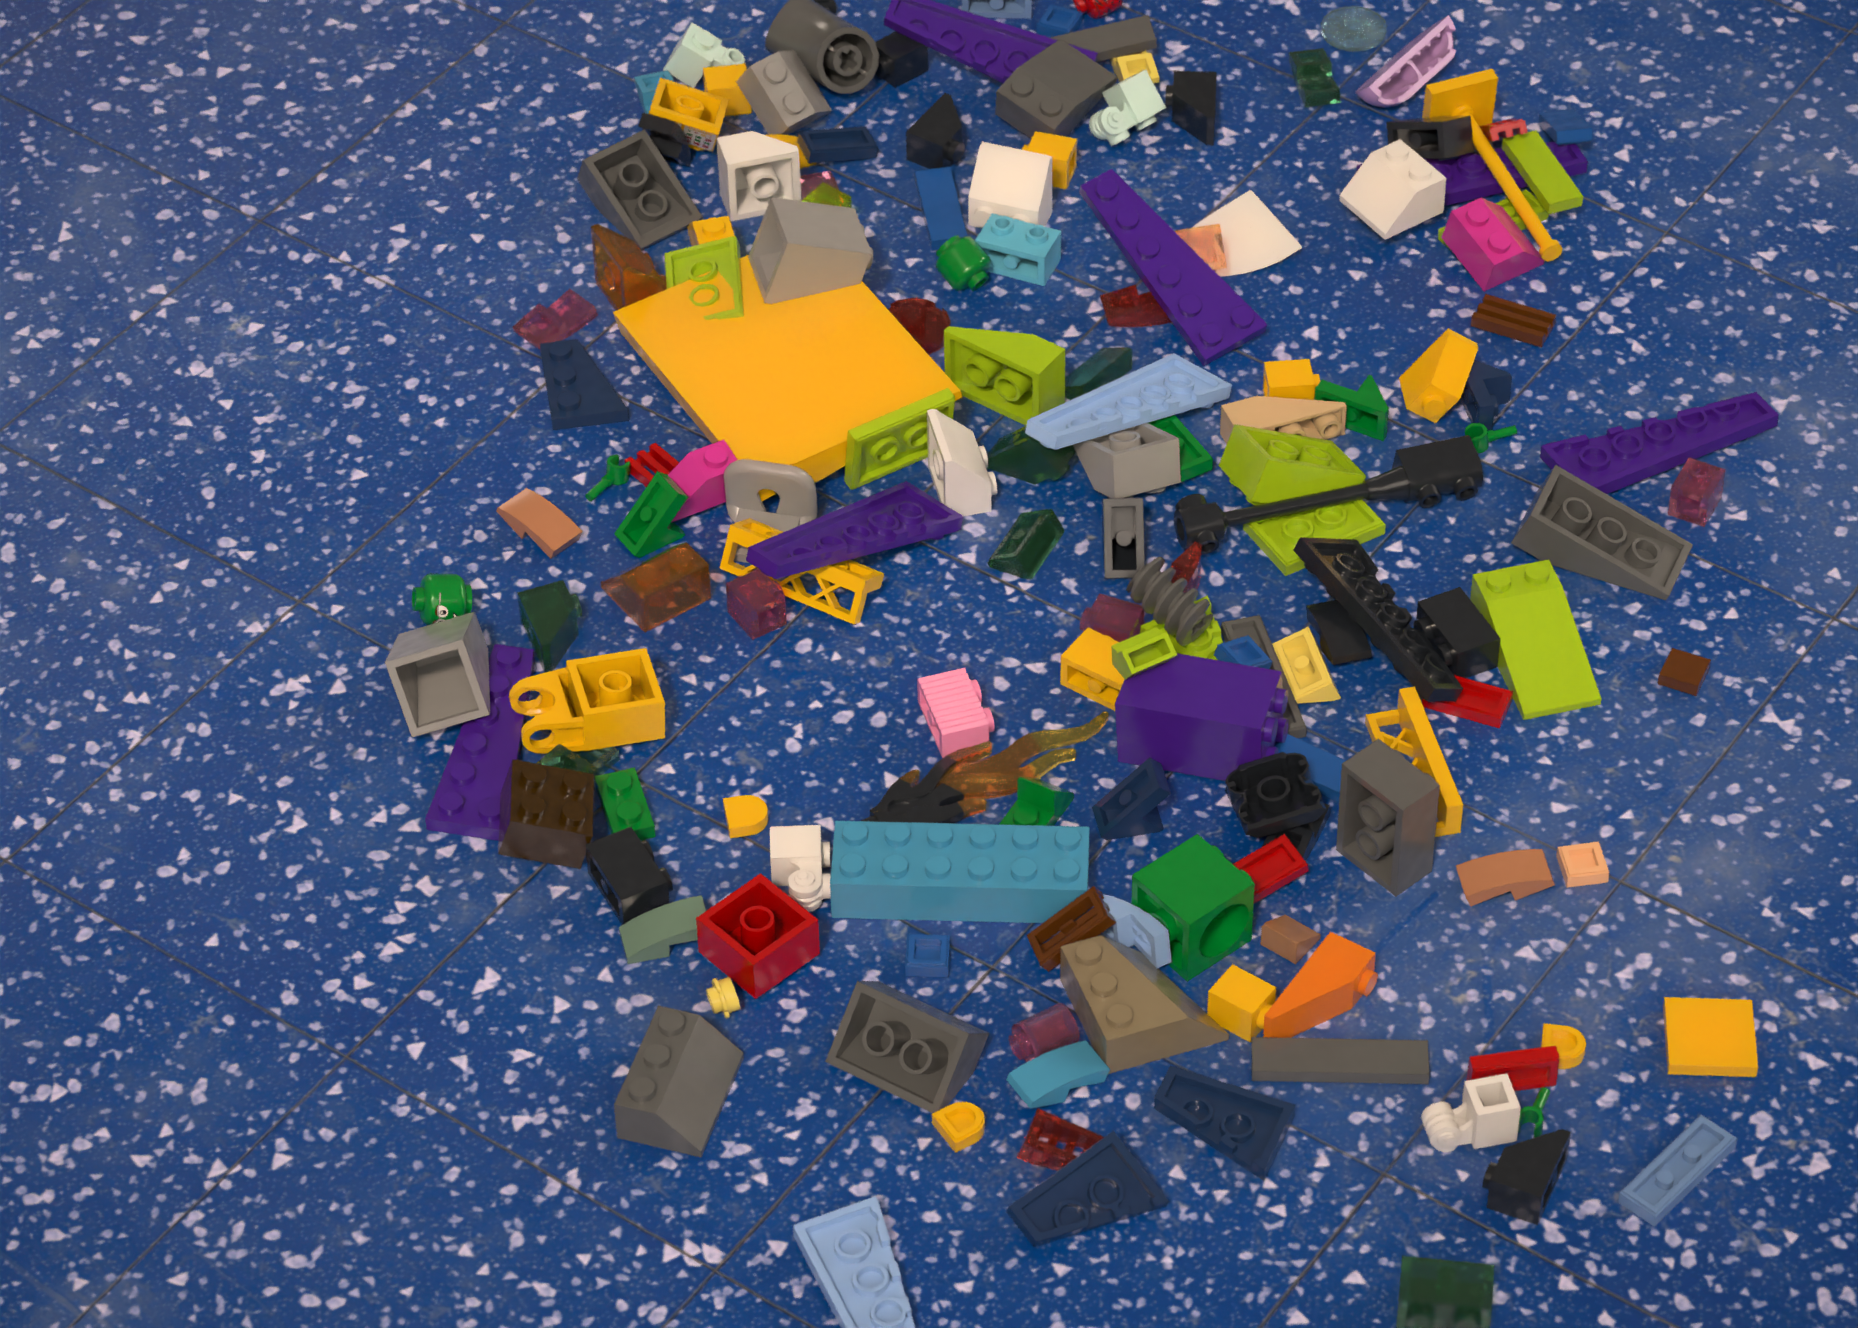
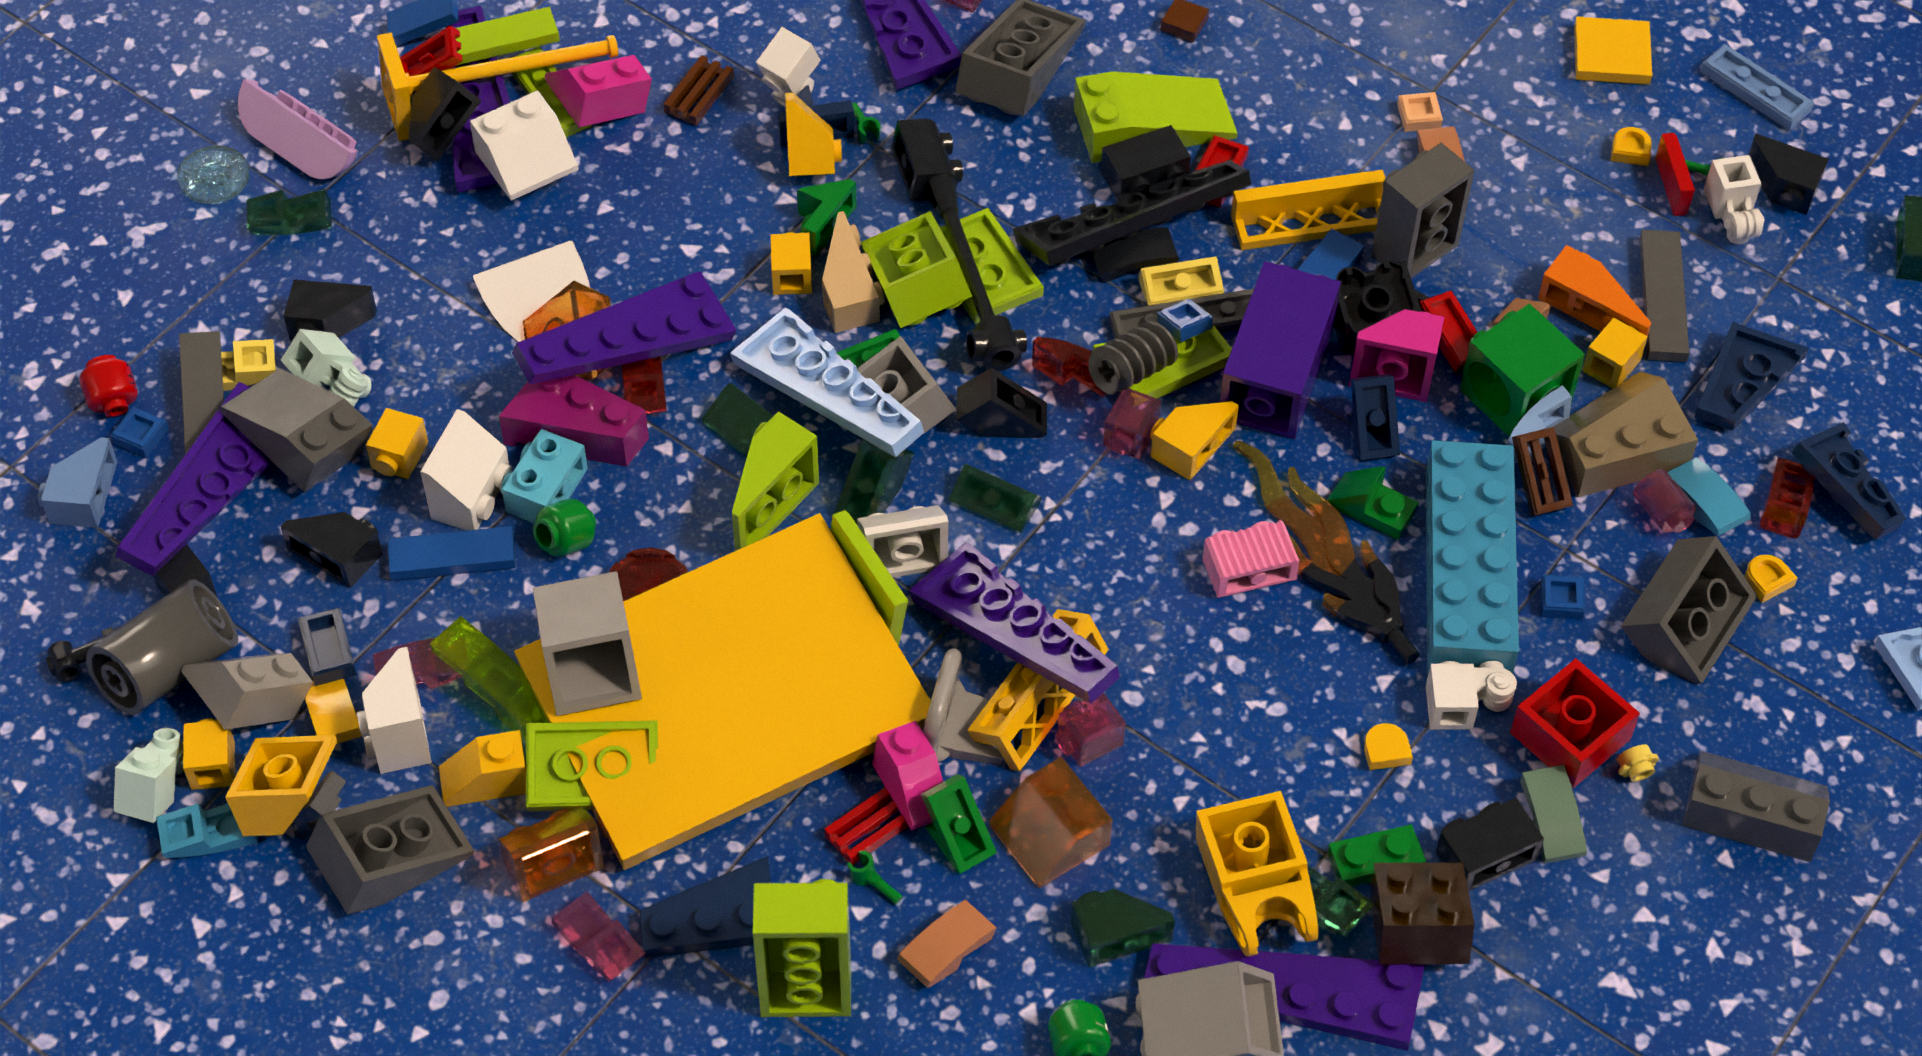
camera: 90 degrees left, 10 degrees up
lime piece [1111,627,1177,680] -> none
none -> magenta wedge [499,375,649,467]
none -> lime brick [753,879,851,1017]
none -> white brick [756,27,821,107]
none -> dark pink slope [1348,309,1444,402]

